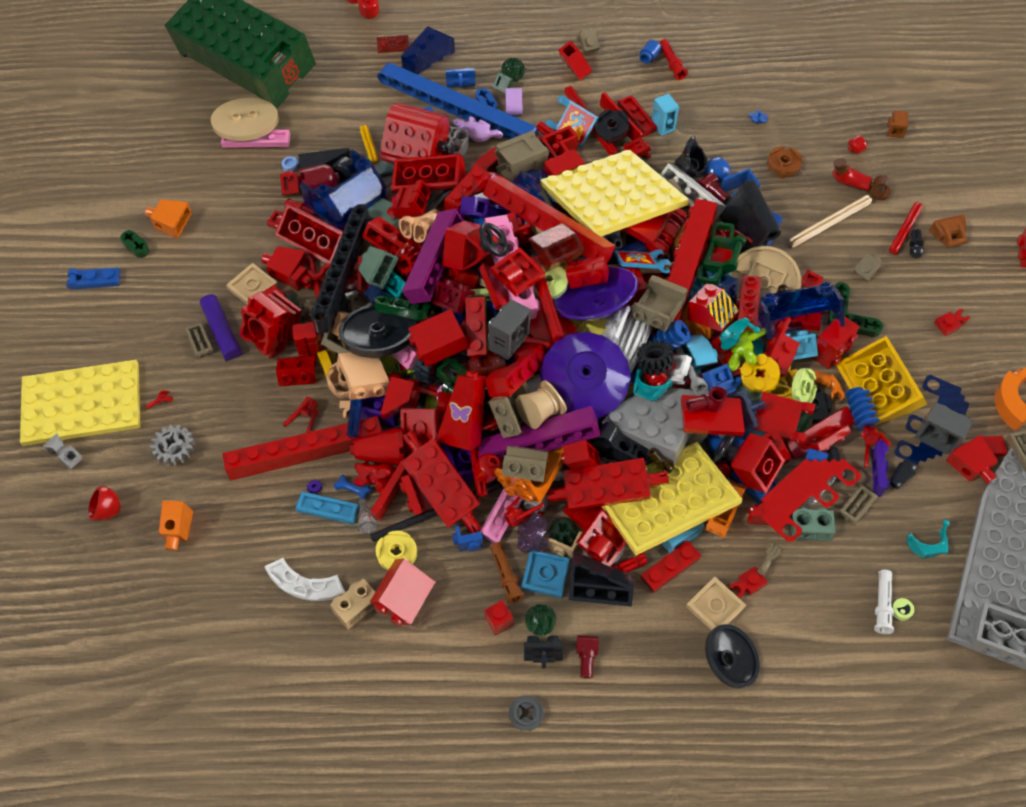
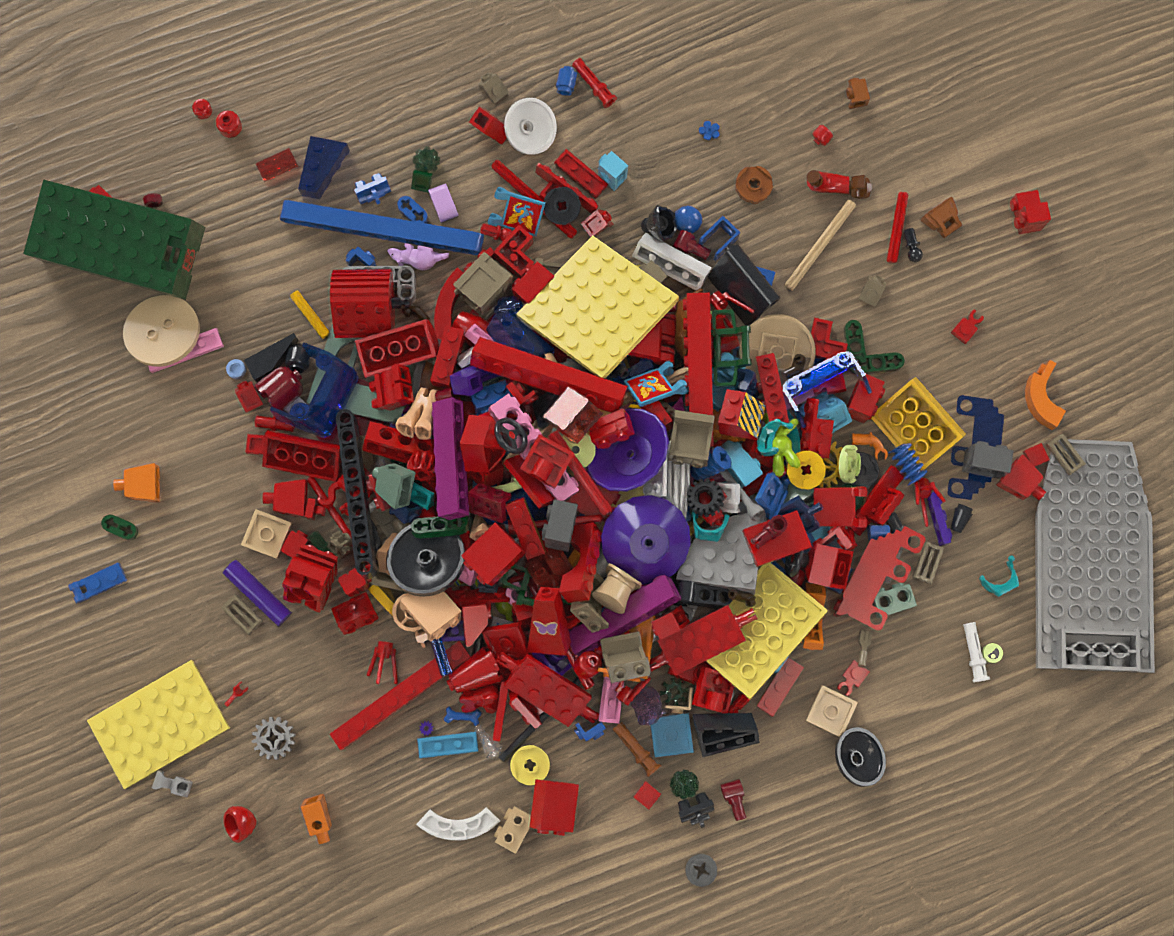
camera: 25 degrees left, 20 degrees up
none -> white dish [504,98,557,155]

